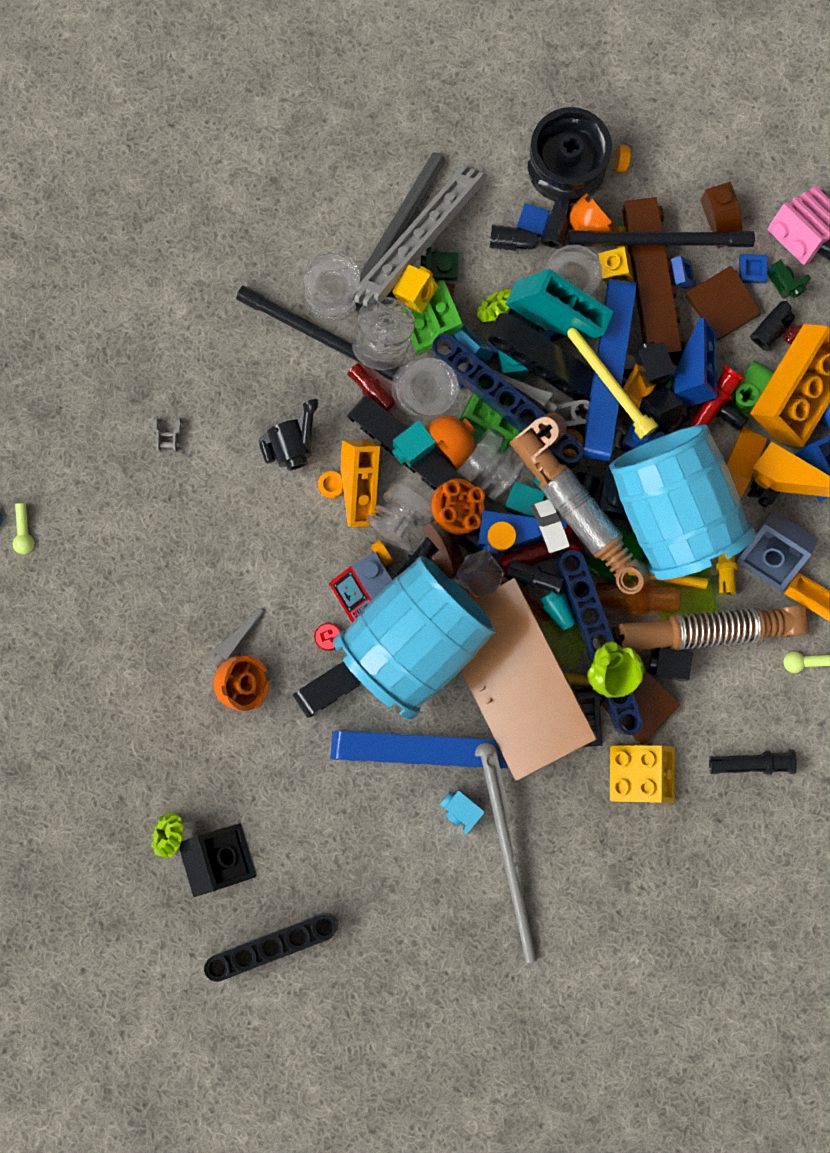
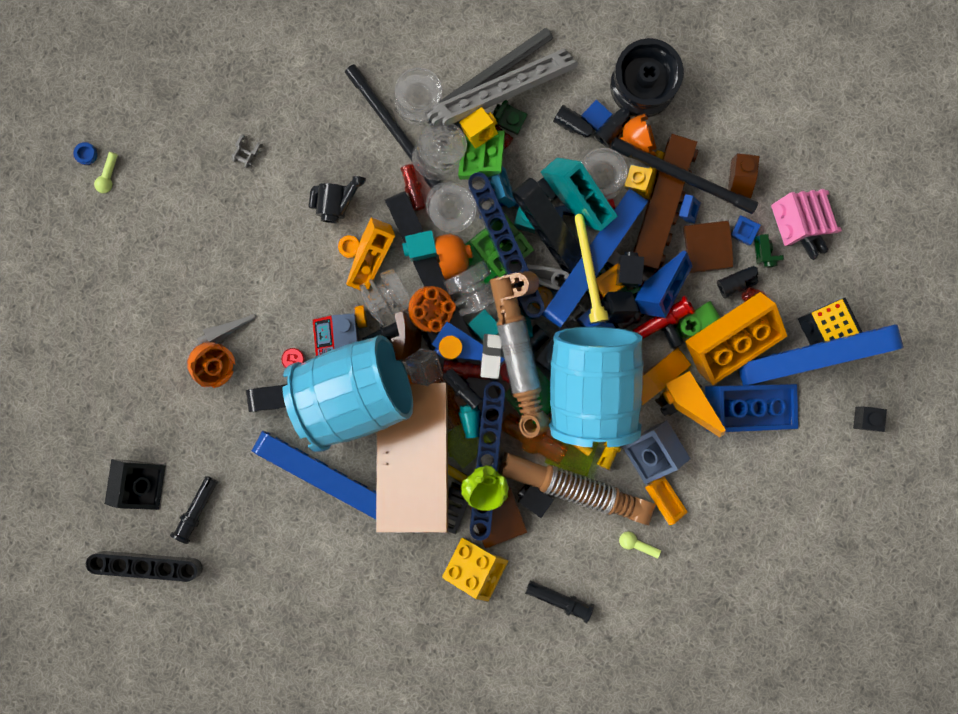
camera: 25 degrees right, 5 degrees up
lime gear [151,812,183,858] -> none
medium azure brick [440,790,485,834] -> none
light grey bar [475,743,537,963] -> none
lime gear [477,288,511,322] -> none
light grey piece [493,370,558,413] -> none
light orange tile [614,144,631,172] -> none
none -> black pin [170,475,218,544]

